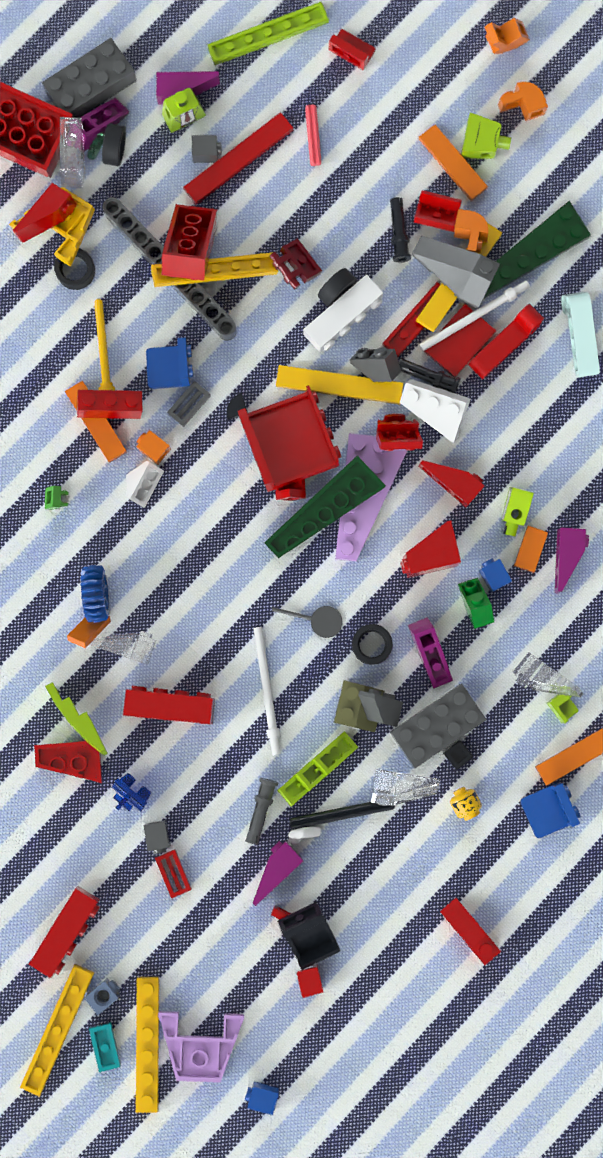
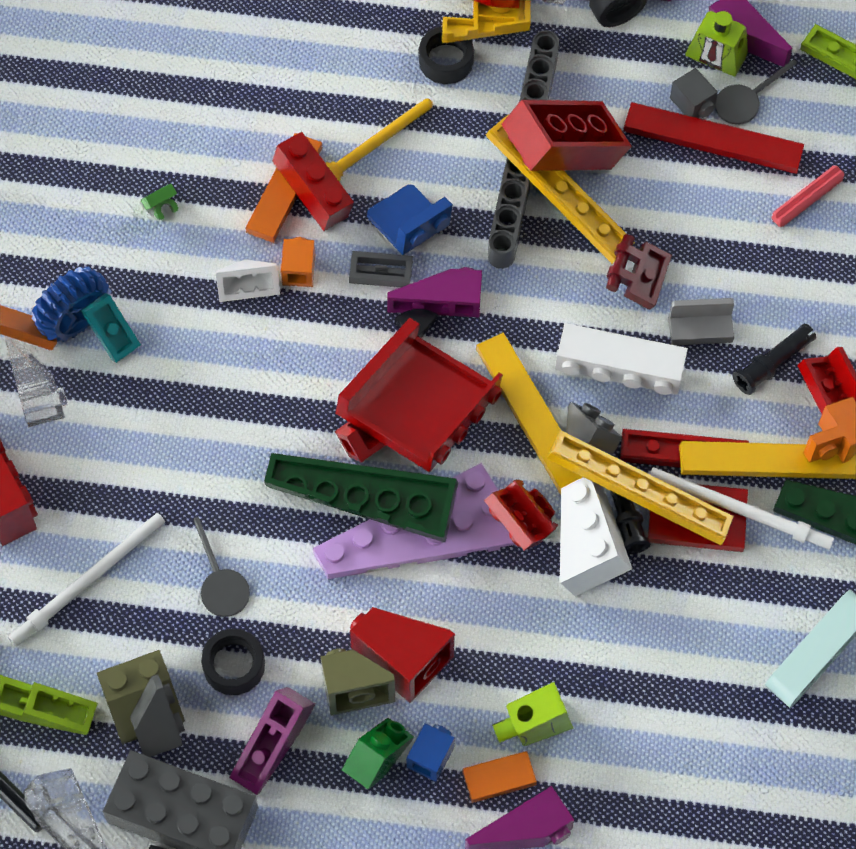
camera: 55 degrees right, 20 degrees down
black tyre [318,268,357,307] -> none
wedge [412,236,500,309] -> none
red slope [418,460,485,507] -> none
red beam [468,303,544,380] -> none
none -> teal plate [81,293,141,363]
none -> olive slope [320,648,395,716]
none -> magenta slope [387,267,482,317]
none -> yellow tile [547,430,734,546]
none -> light grey panel [668,298,734,345]
none -> dark grey piece [715,60,797,124]

